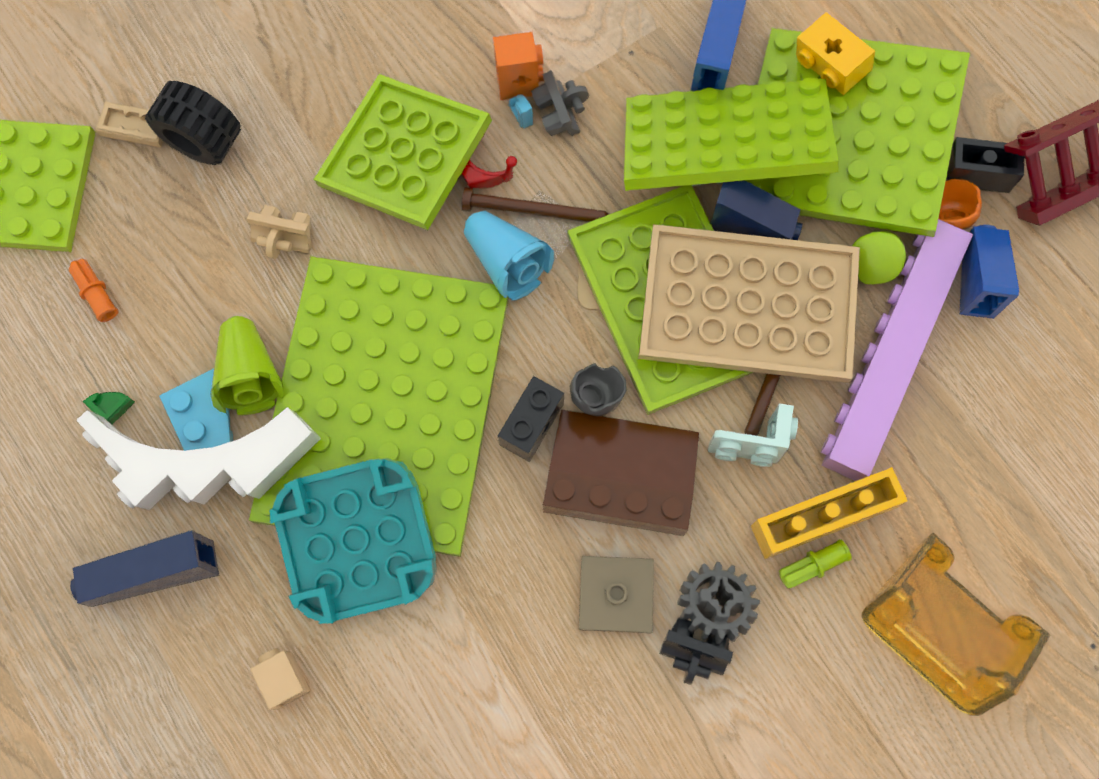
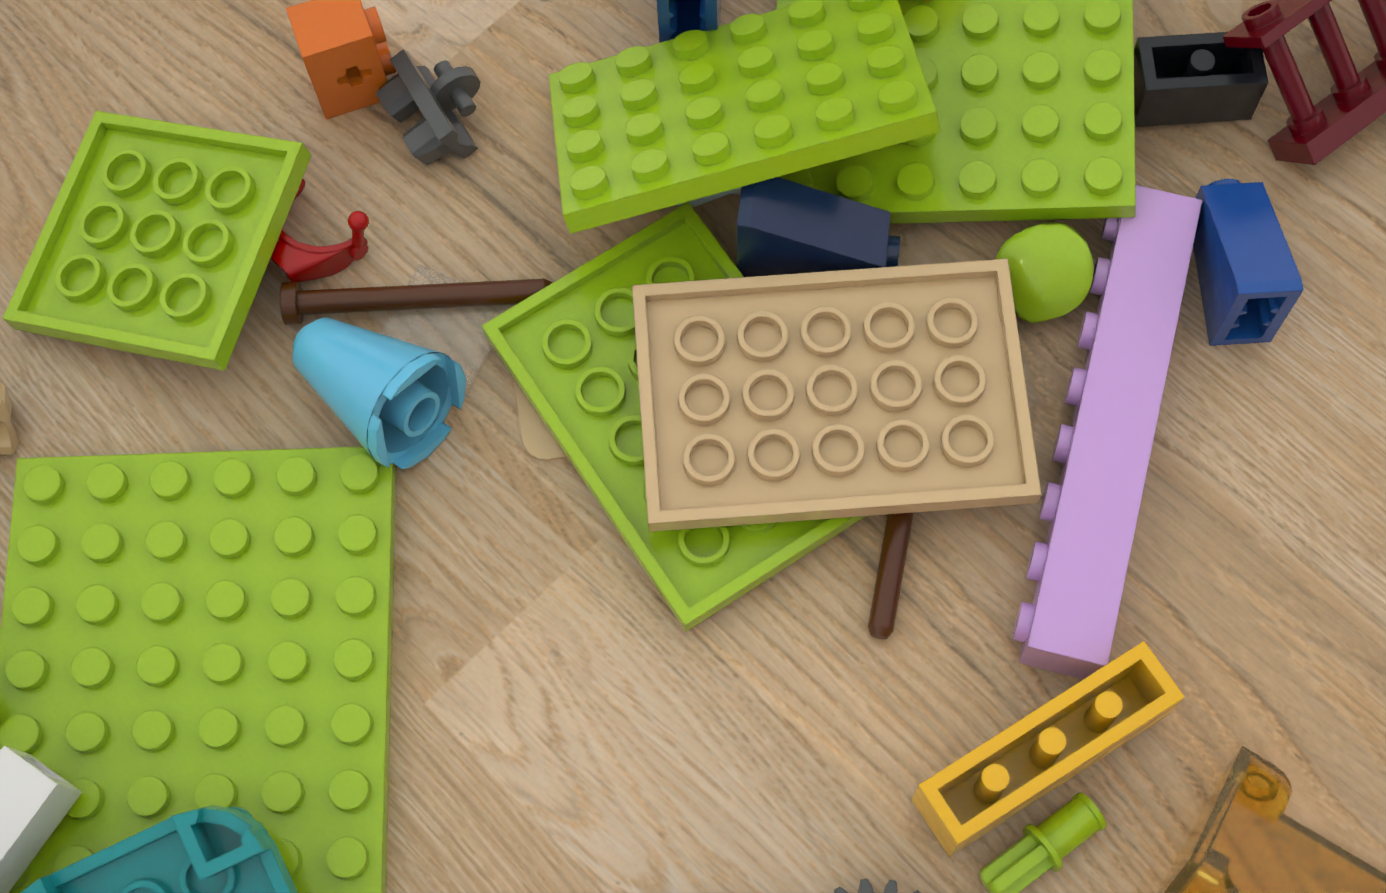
camera: 10 degrees left, 5 degrees down
black brick [497,376,564,462] -> none
medium azure tile [508,94,533,129] -> none
reddish brown slope [543,409,699,536] -> none
dark grey hair [569,363,627,416] -> none
light aqua bracket [708,403,798,467] -> none
orange hair [938,179,982,230] -> none

